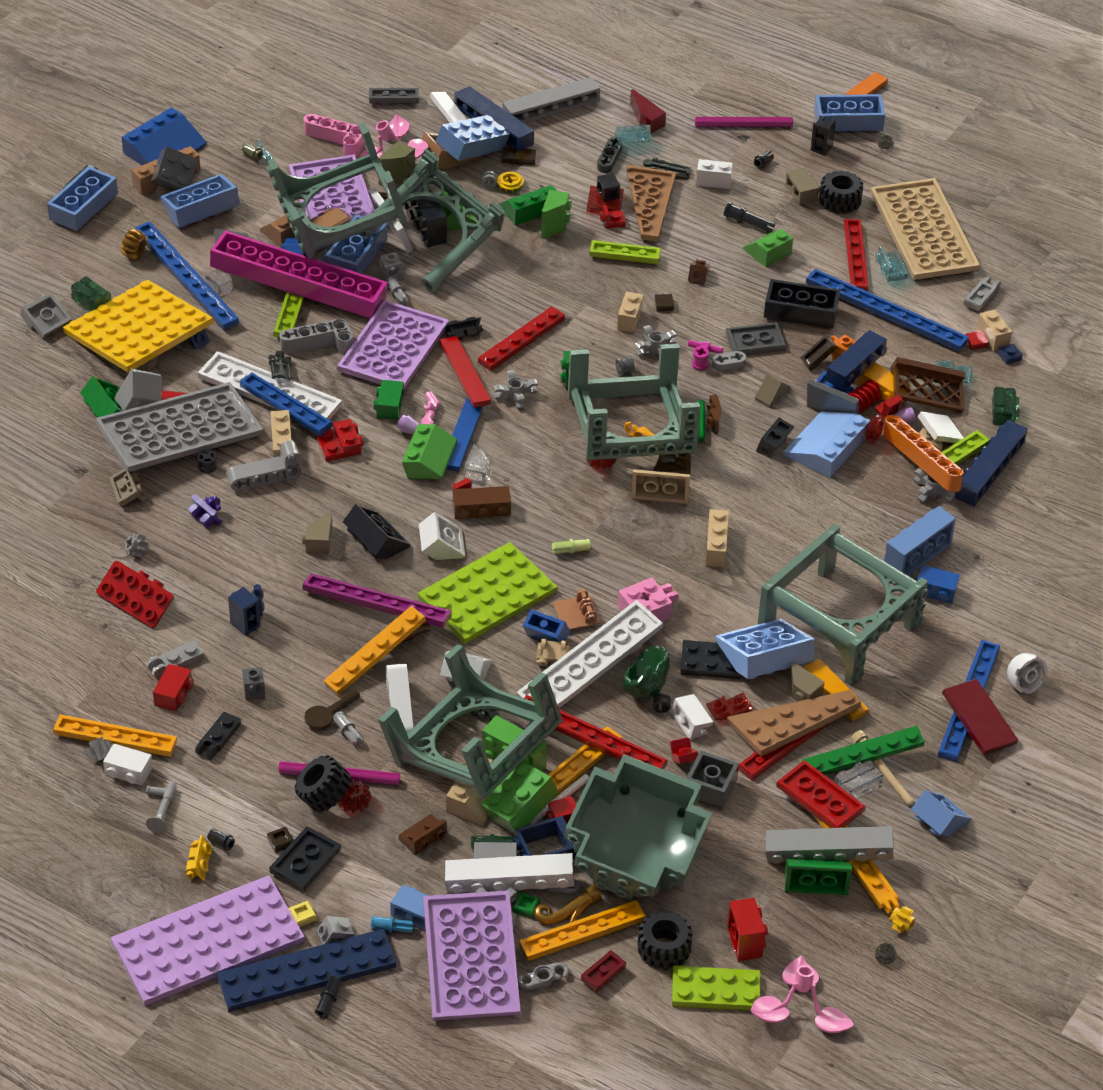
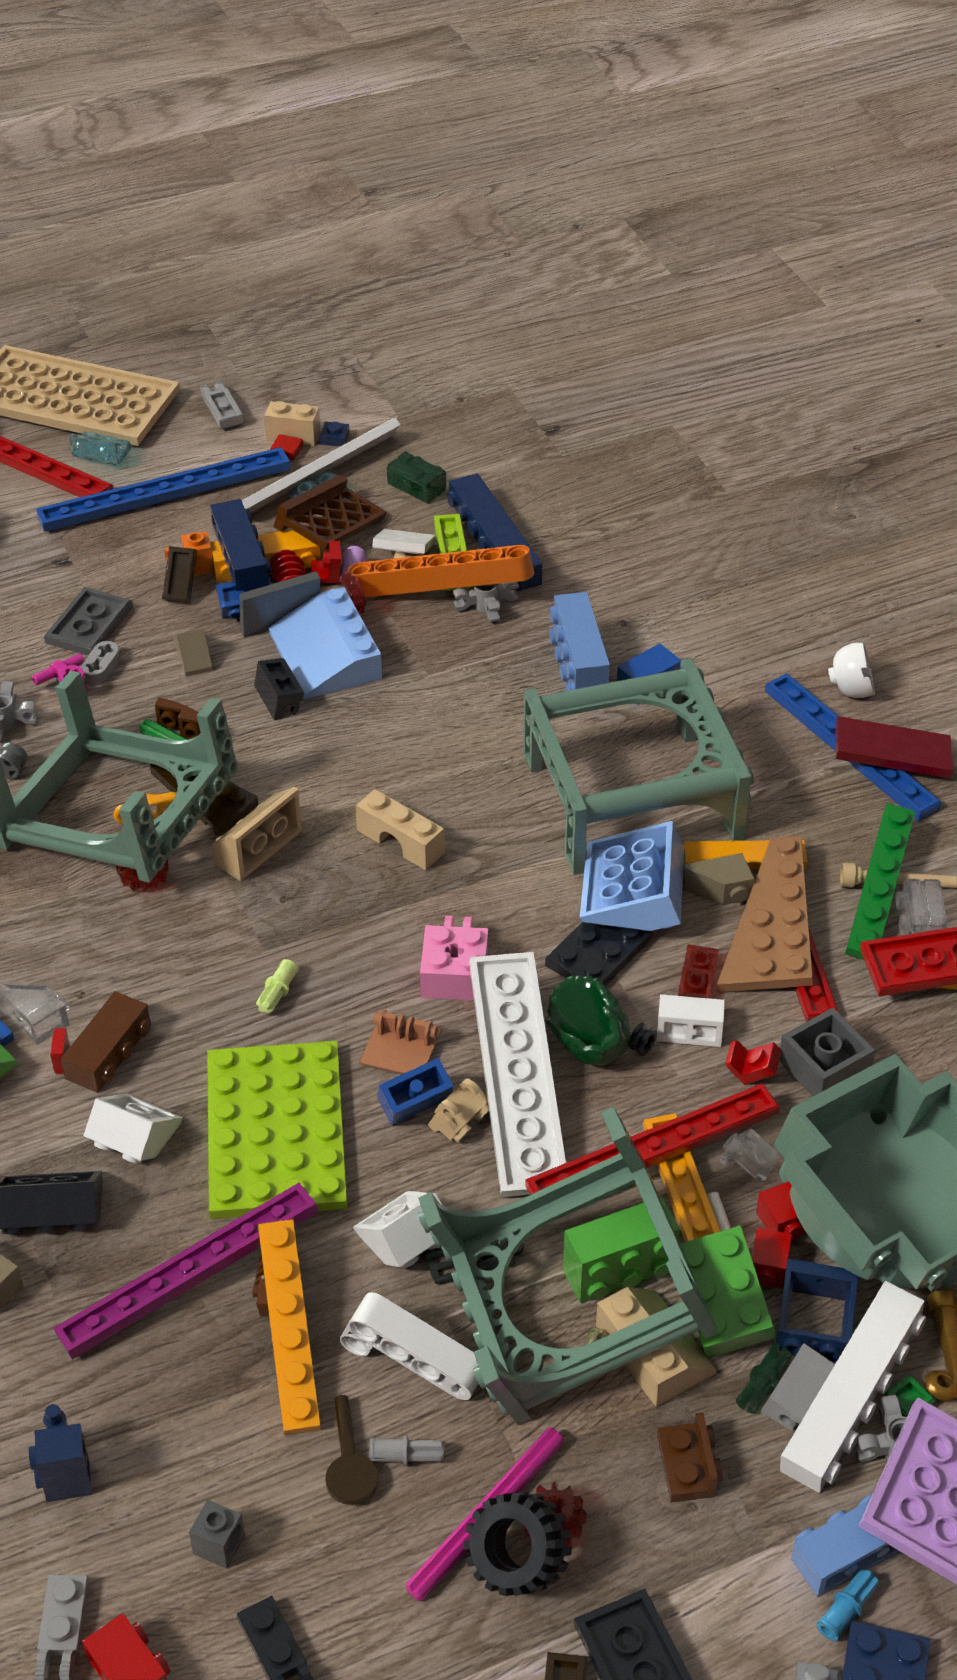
camera: 55 degrees left, 0 degrees up
black brick [764,279,841,329] -> none
none -> white tile [242,418,400,513]

